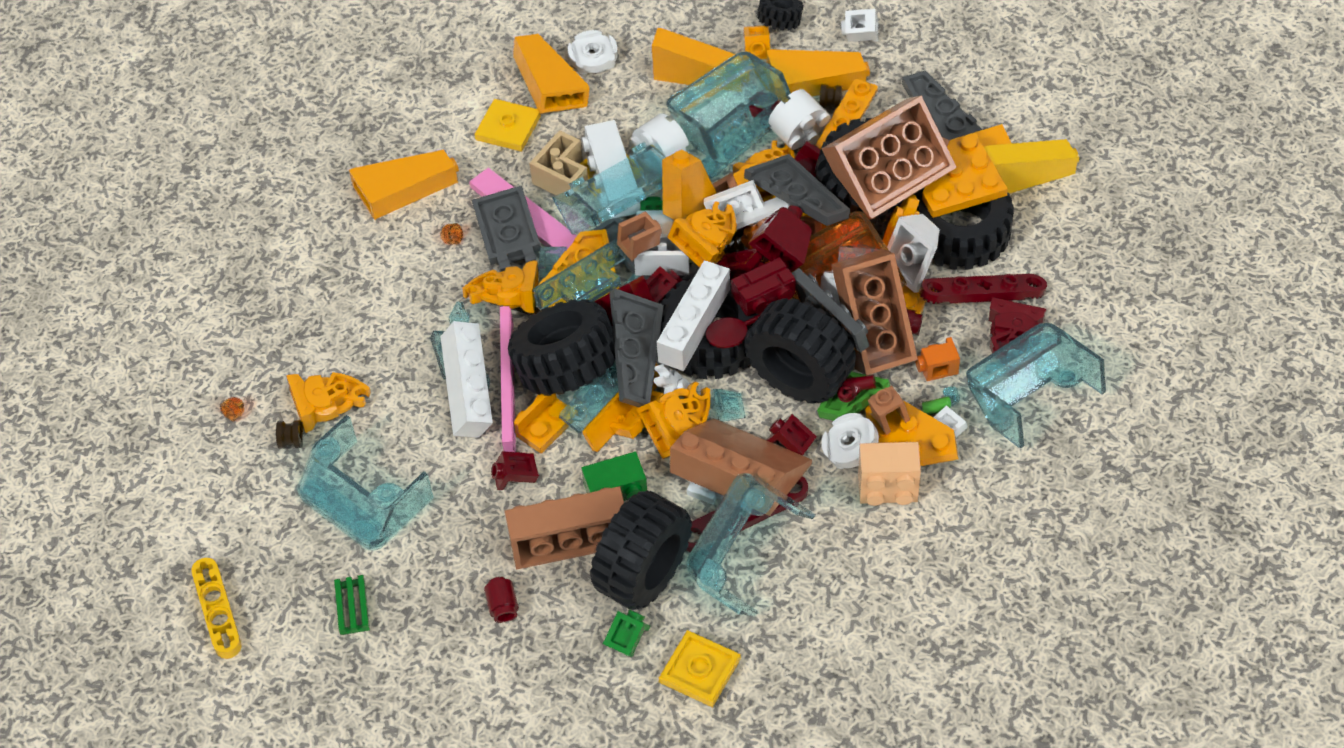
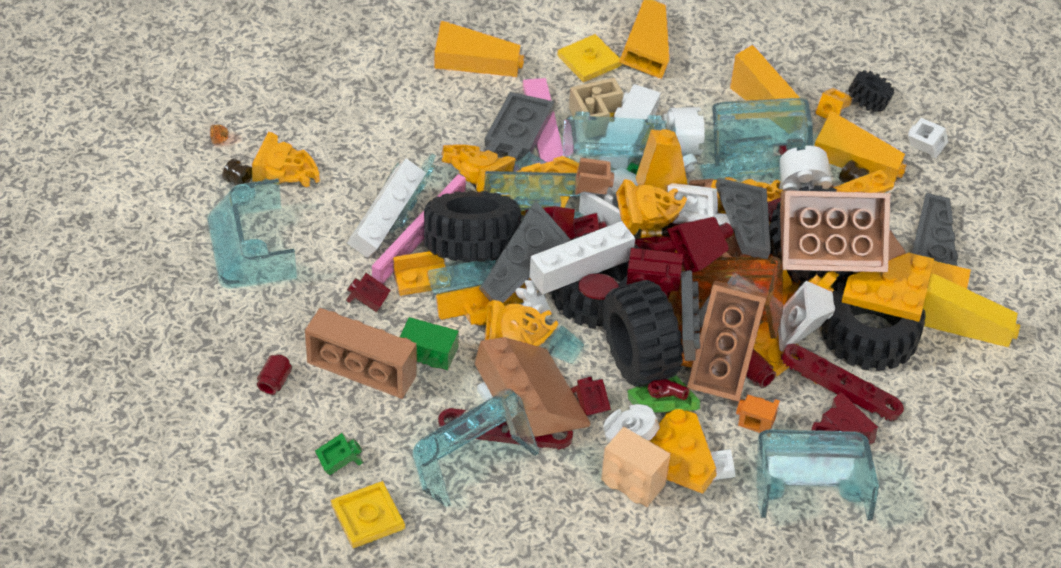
camera: 30 degrees right, 5 degrees down
yellow beam [191,557,242,659] -> none
green tile [334,575,370,635] -> none
clear orange hinge [440,223,463,245] -> none
white plate [568,30,618,74] -> none
black tyre [590,491,692,610] -> none
nougat window [867,385,910,435] -> none
bright green arm [922,386,960,415] -> none

